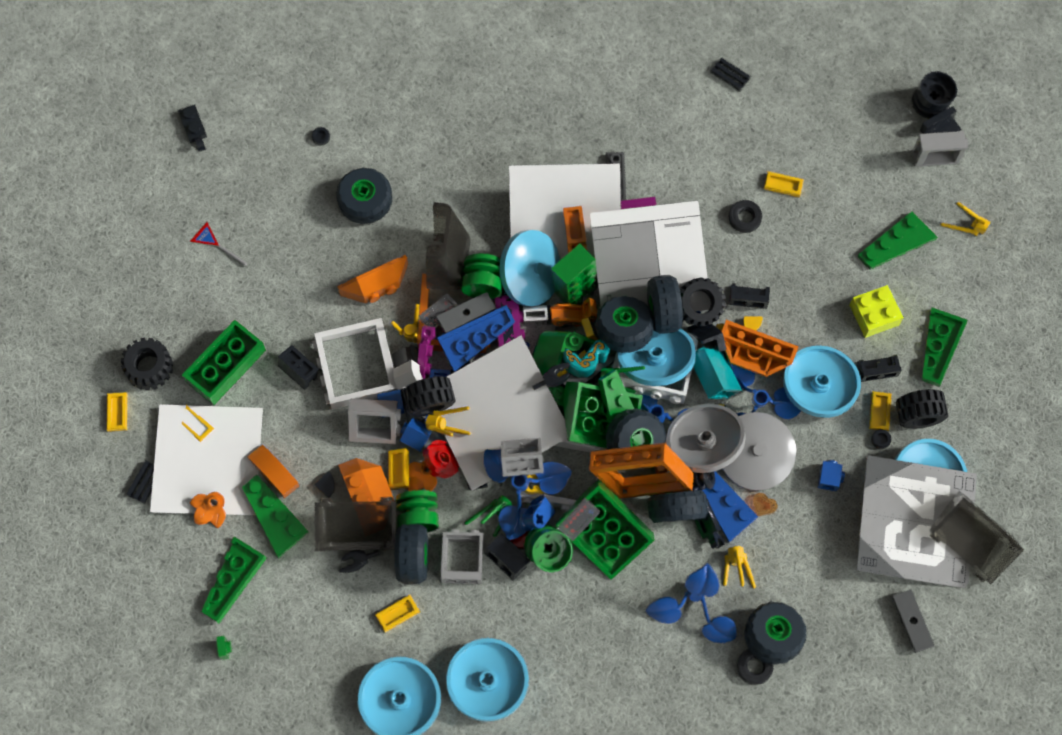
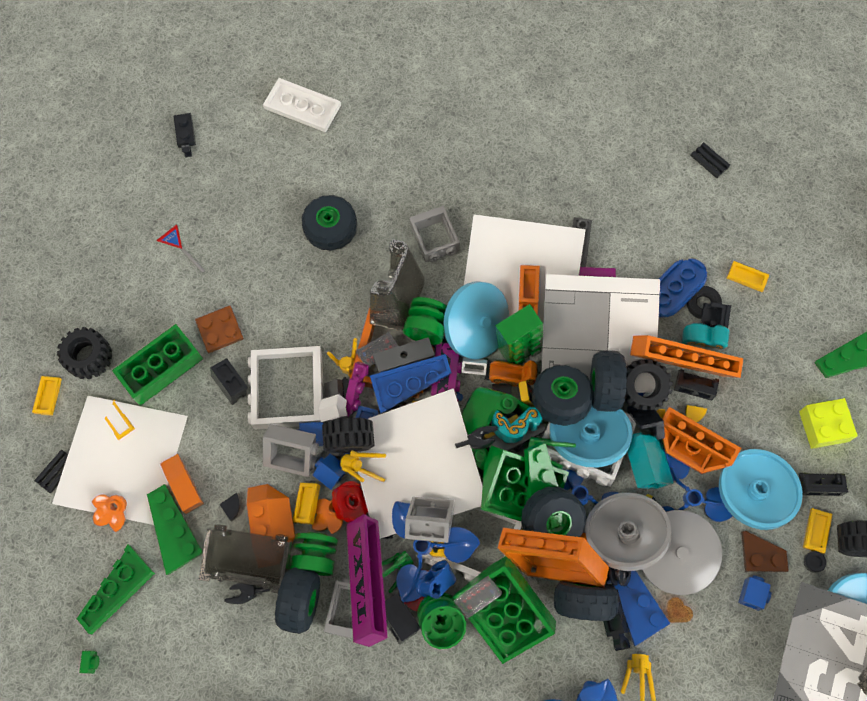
camera: 15 degrees right, 0 degrees up
black tile [312,127,330,146] -> none
orange wedge [337,255,408,304] -> none
yellow tile [375,594,420,633] -> none
none -> dark orange plate [195,305,244,354]
none -> white plate [263,78,341,132]
none -> magenta brick [347,514,388,647]
none -> light grey window [409,206,460,262]
none -> orange brick [630,335,743,378]
none -> blue tile [658,259,707,318]
none -> teal animal [681,323,730,349]
none -> black hinge [701,302,731,328]
none -> reddish brown wing [741,531,789,572]

